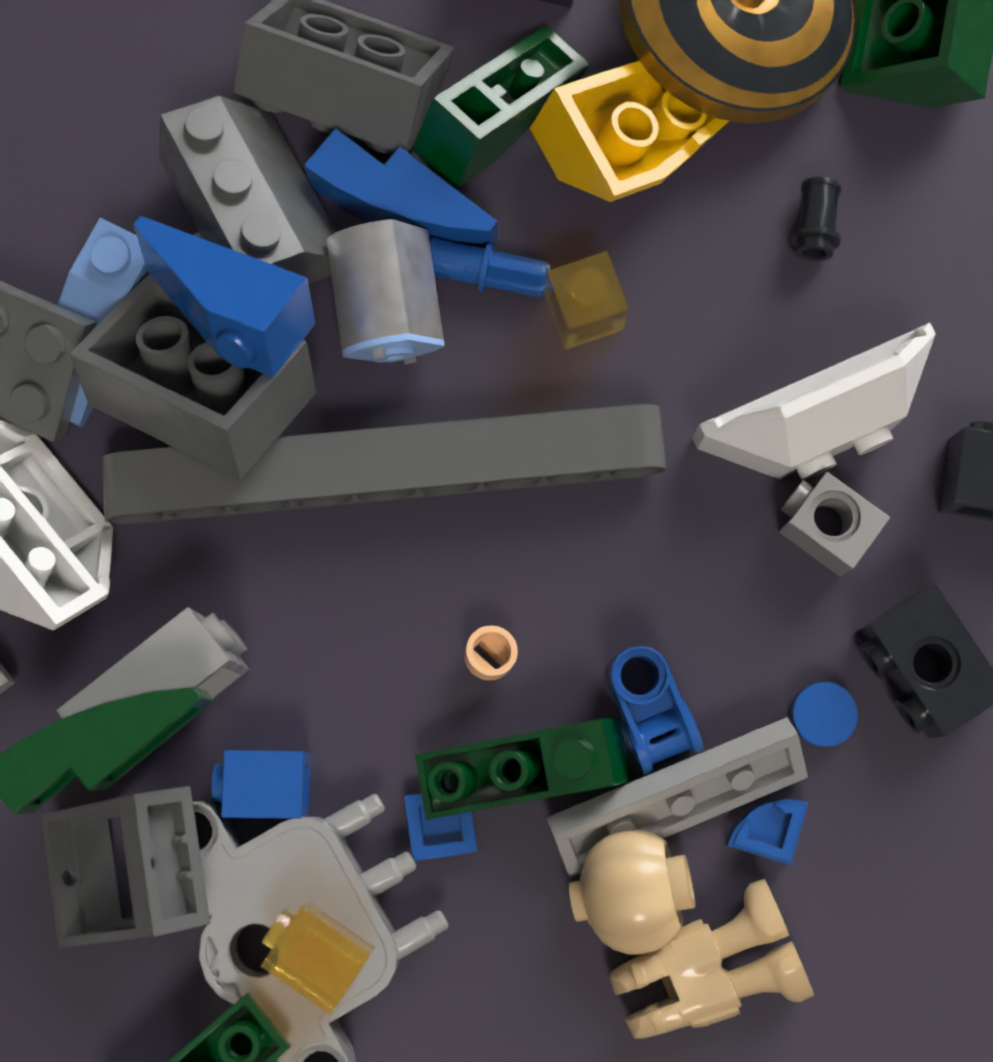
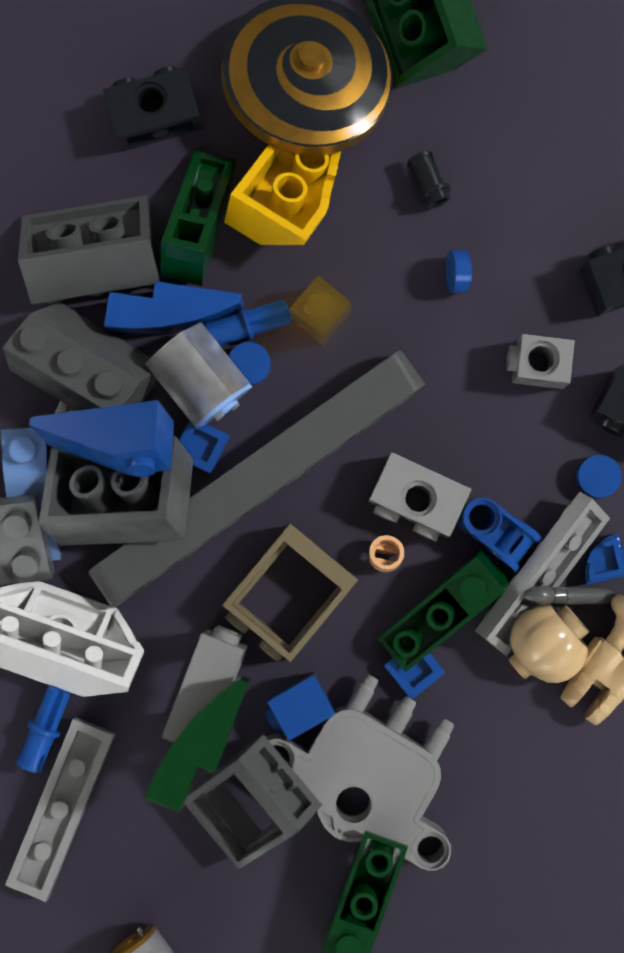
camera: 30 degrees left, 5 degrees up
clear yellow brick [261,902,375,1015] -> none
white wedge [692,323,936,480] -> none
none -> blue tile [179,420,231,475]
none -> dark tan window [222,524,358,662]
none -> blue tile [229,342,271,386]
none -> light grey brick [368,452,472,542]
none -> blue tile [446,249,472,293]
none -> dark grey piece [524,585,616,605]

